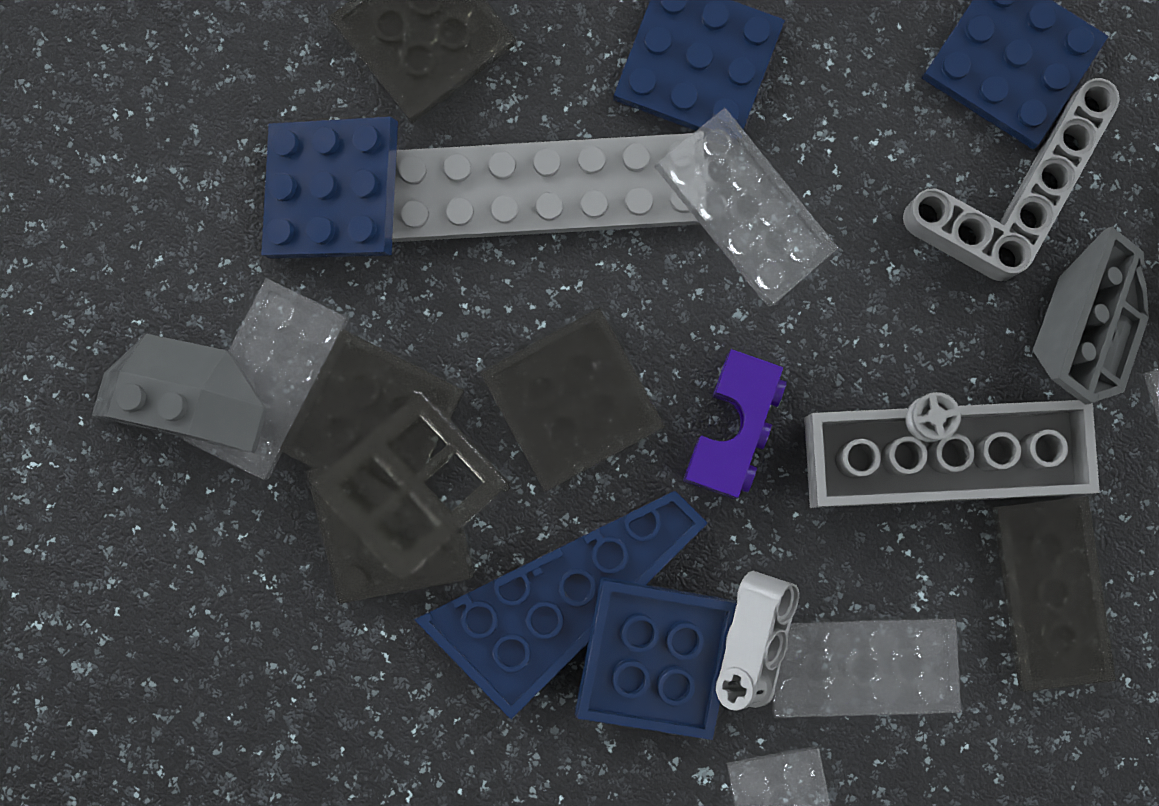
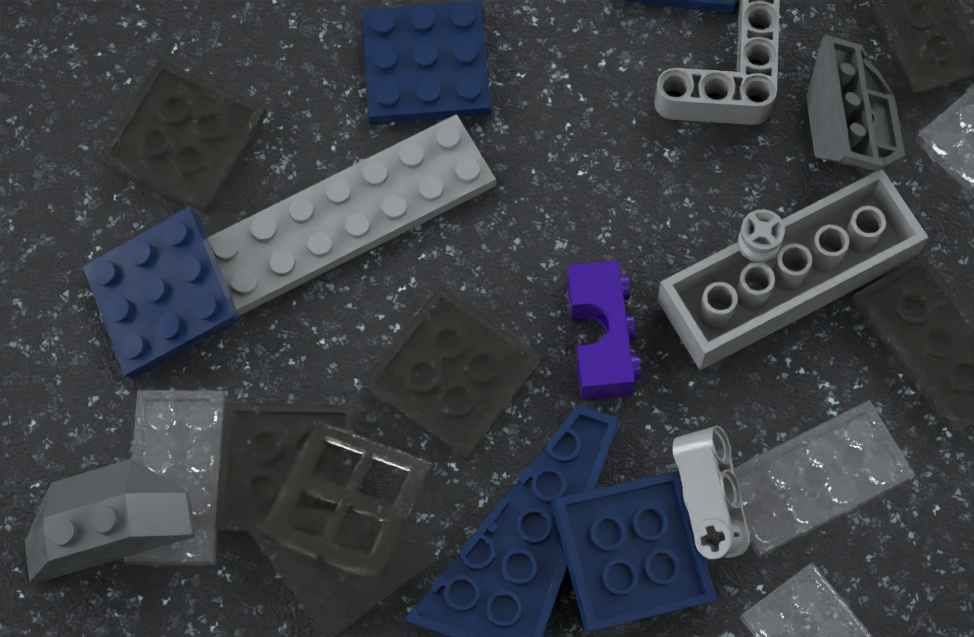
camera: 25 degrees left, 15 degrees down
clear plate [654,108,838,307] -> none

